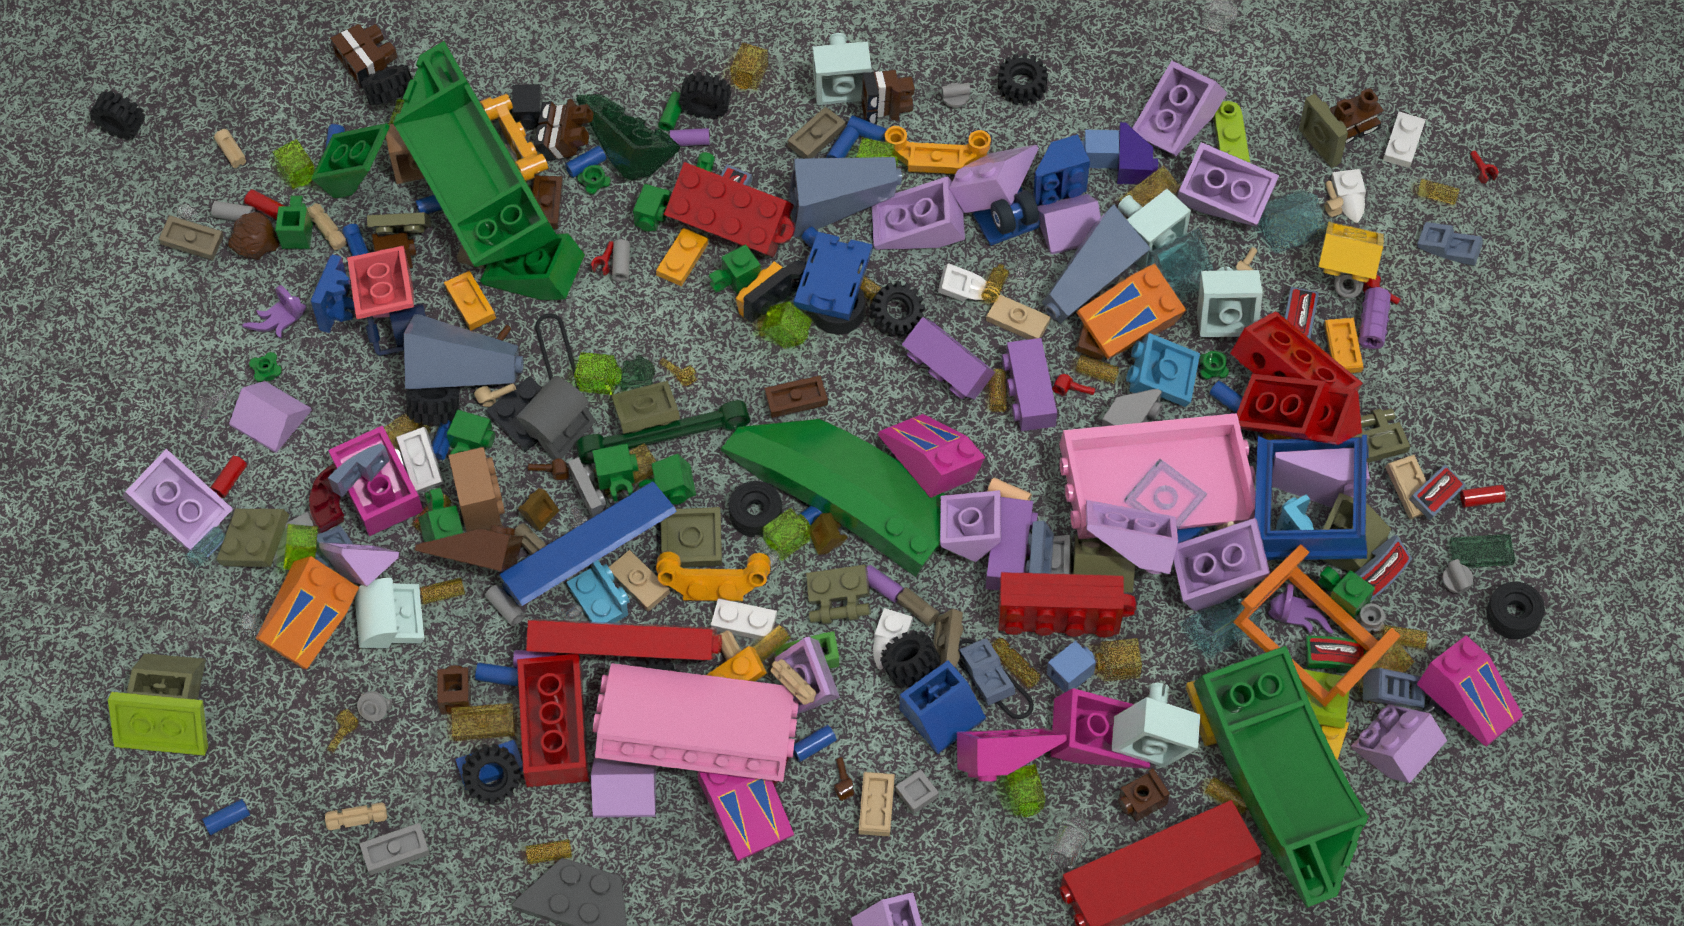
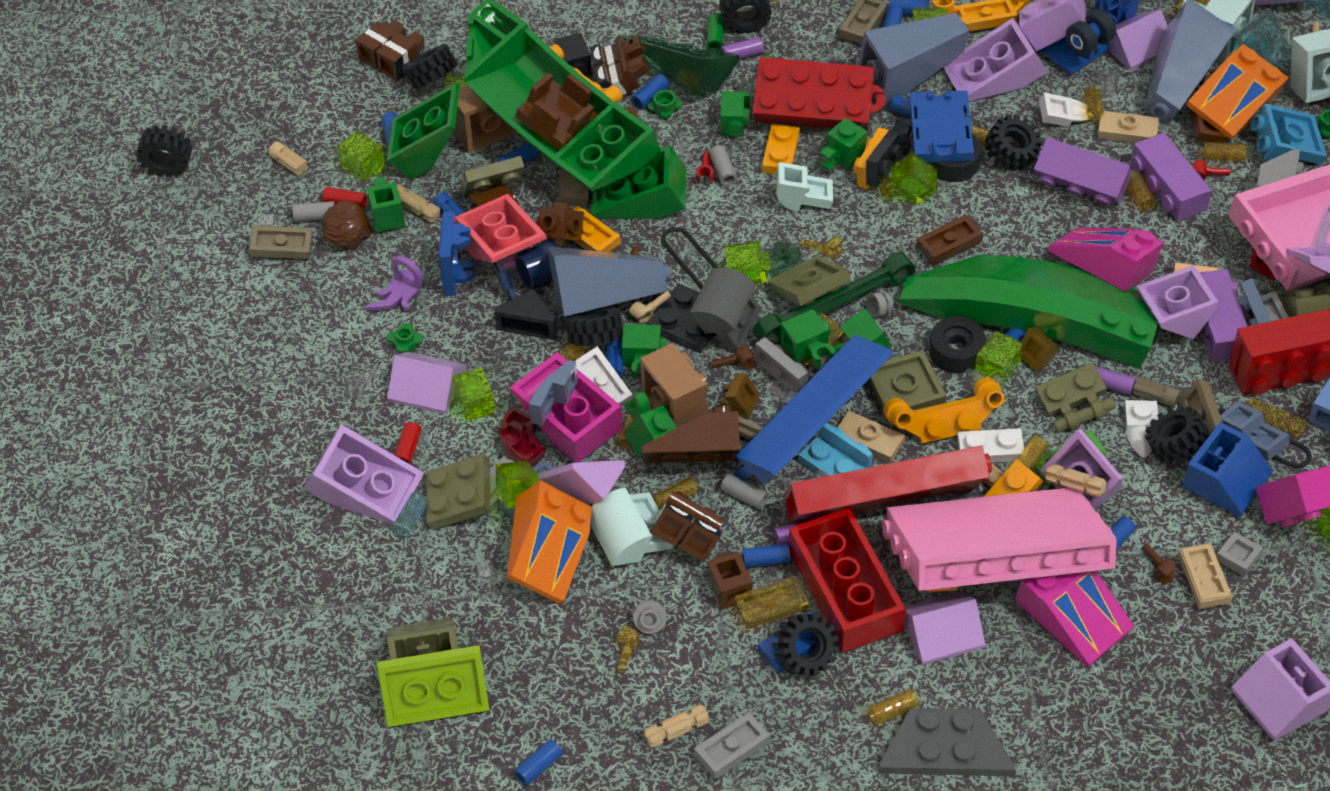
camera: 15 degrees left, 10 degrees down
none -> clear neon green brick [452,368,496,422]
none -> black slope [494,289,557,340]
none -> reddish brown panel [515,73,598,150]
none -> reddish brown brick [536,202,584,246]
none -> reddish brown hips [650,490,723,562]
none -> light aqua brick [776,162,833,211]
none -> light grey plate [866,289,893,318]

